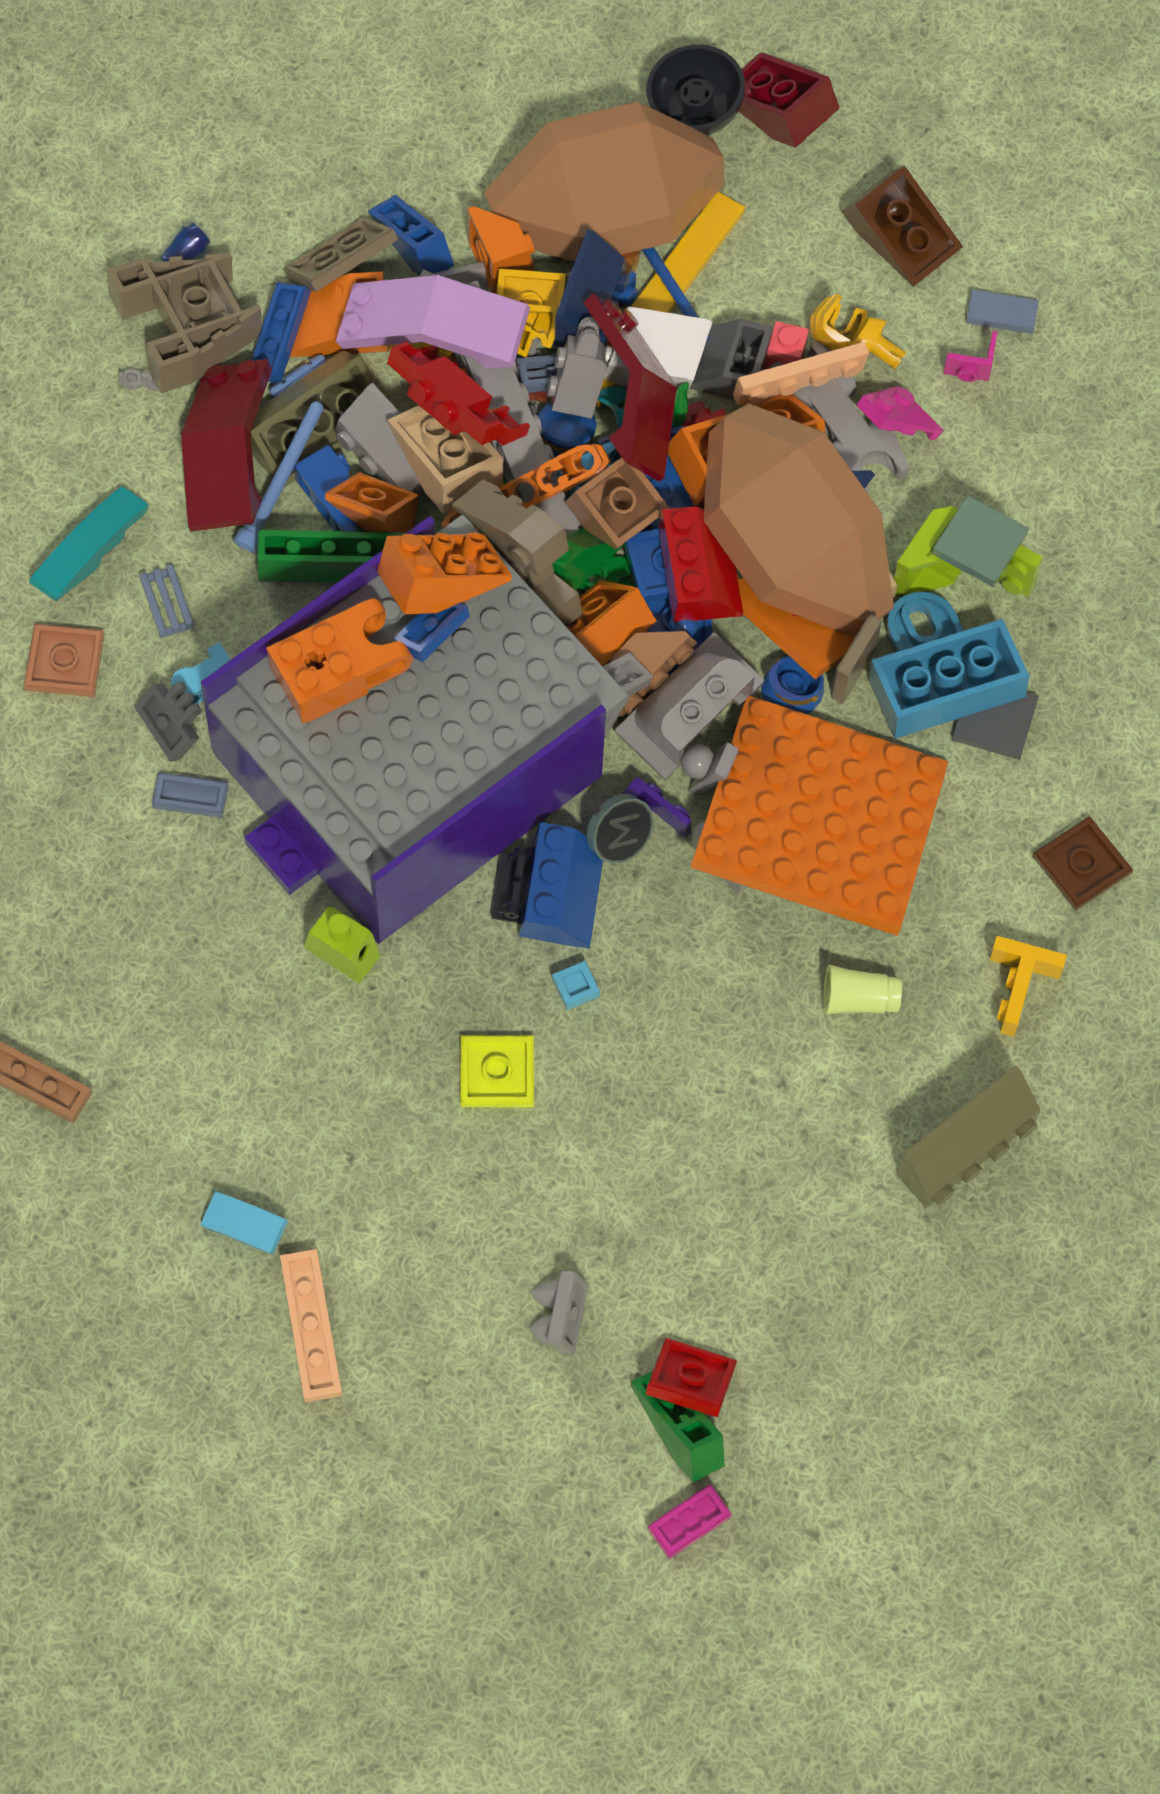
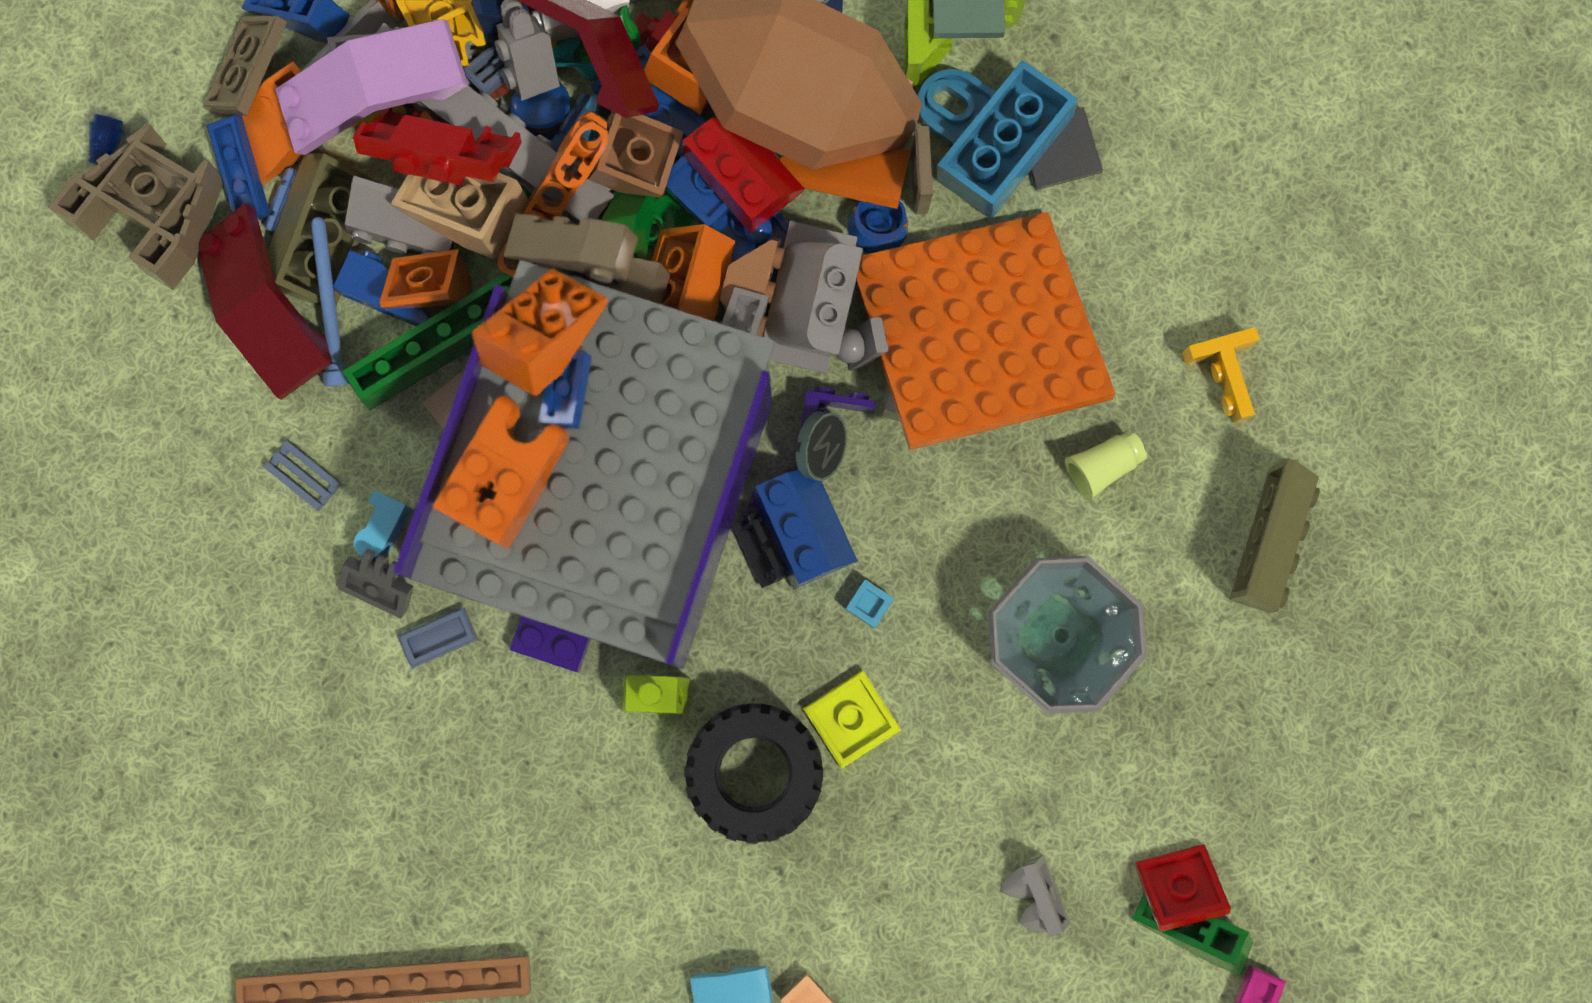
camera: 30 degrees left, 15 degrees up
nougat tile [24,624,105,697] -> none
teal slope [29,486,149,602] -> none
light grey piece [118,369,160,392] -> none
reddish brown tile [1032,816,1133,911] -> none
none -> black tyre [684,703,823,844]
none -> clear light blue rock [988,556,1147,714]

